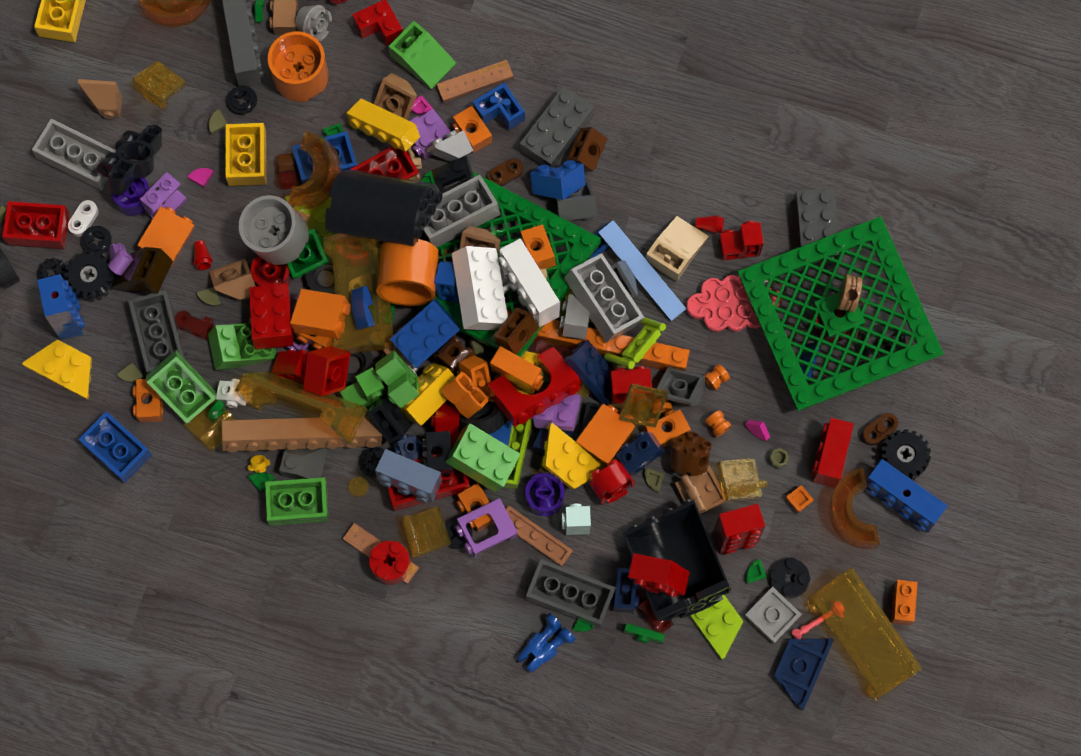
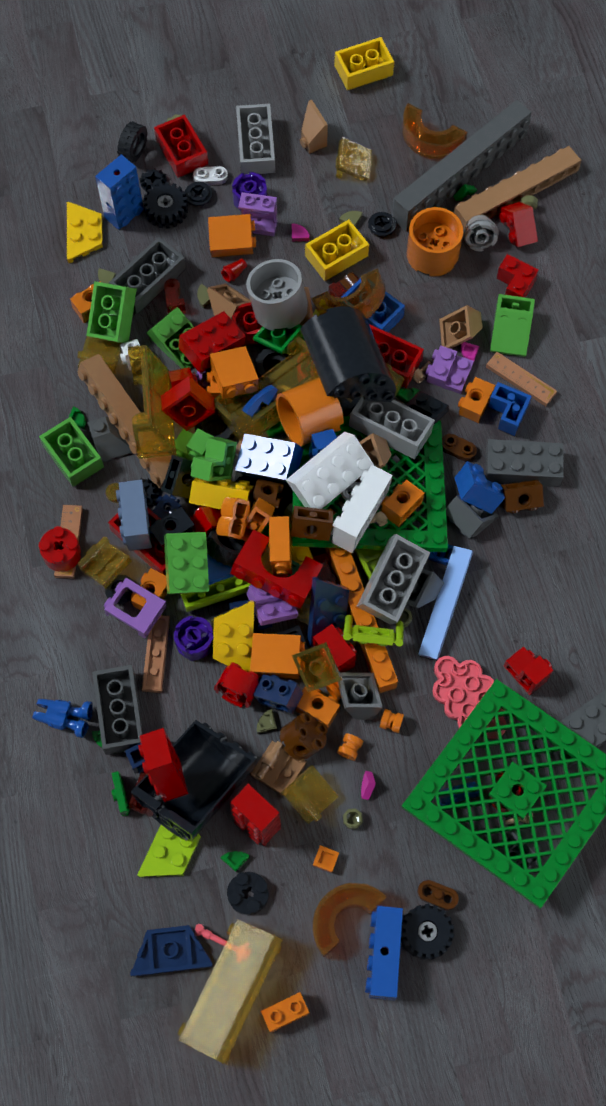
camera: 60 degrees right, 5 degrees down
blue brick [78,411,152,484] -> none
black piece [97,125,162,195] -> none
medium lavender piece [108,243,133,275] -> none
dark brown slope [112,247,173,294] -> none
green tile [207,399,226,423] -> none
yellow plate [248,455,270,473] -> none
green tile [322,123,344,137] -> none
yellow brick [346,99,420,152] -> none
light grey slope [426,130,474,162] -> none
light grey slope [560,294,590,340] -> none
light aqua brick [562,504,591,535] -> none
tan slope [646,216,709,282] -> none
red cone [696,215,724,234] -> none
light grey plate [745,587,802,644] -> none
red brick [811,418,854,489] -> none
medium nougat head [837,274,862,313] -> none

